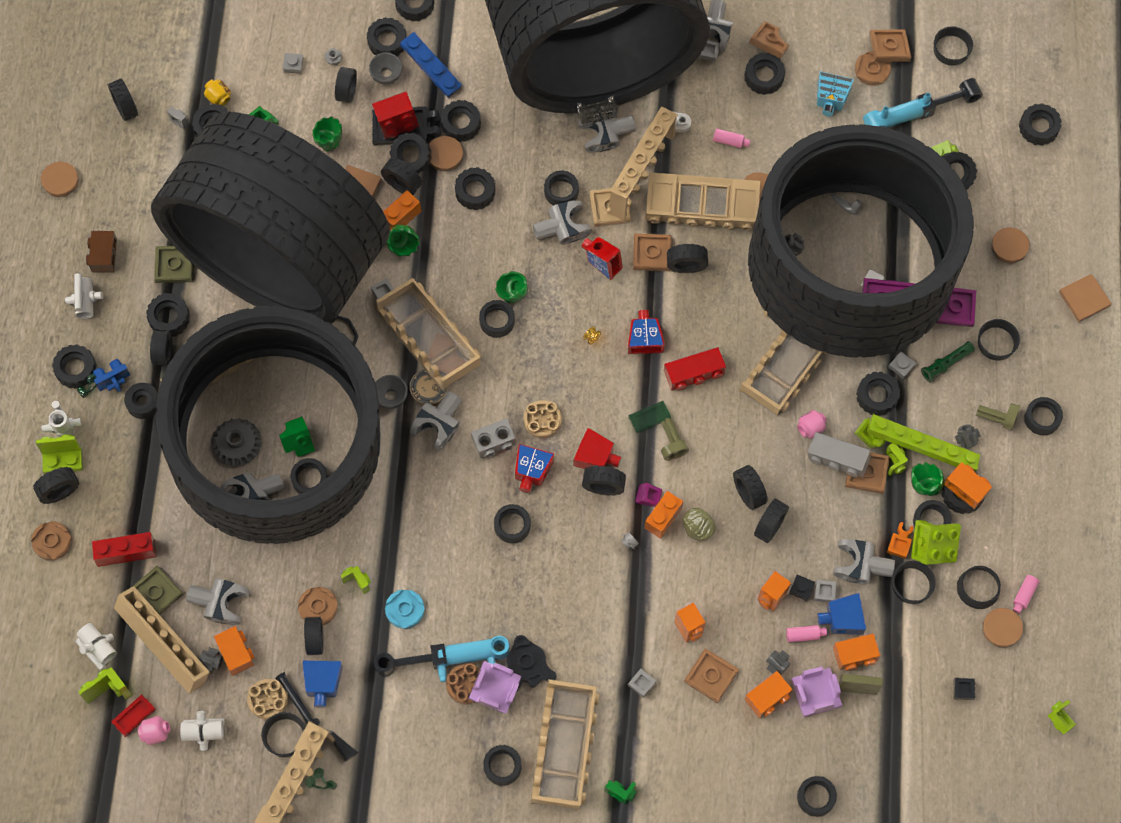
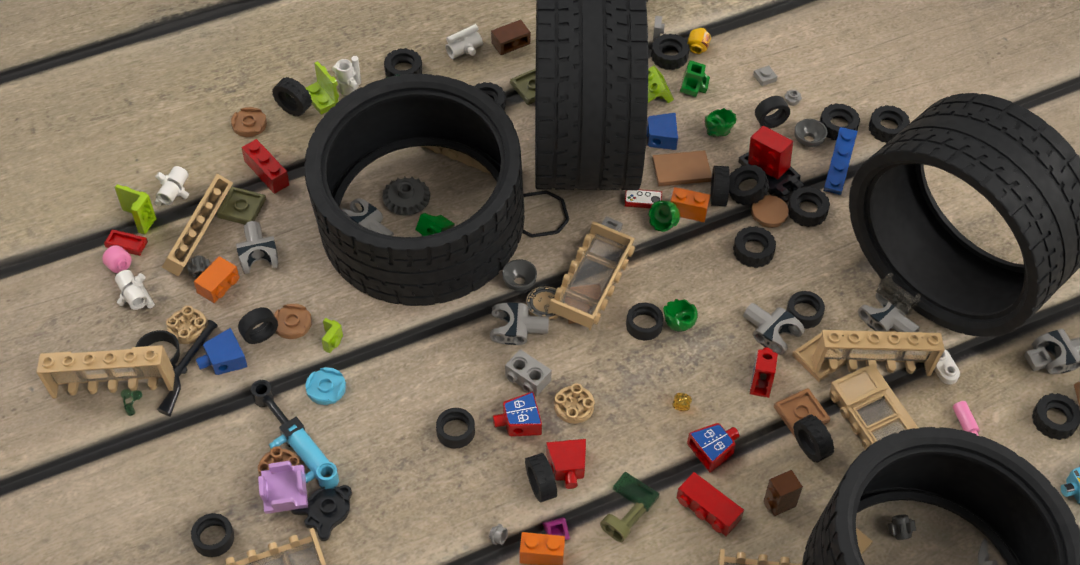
camera: 60 degrees right, 15 degrees down
none -> reddish brown brick [764,470,803,516]

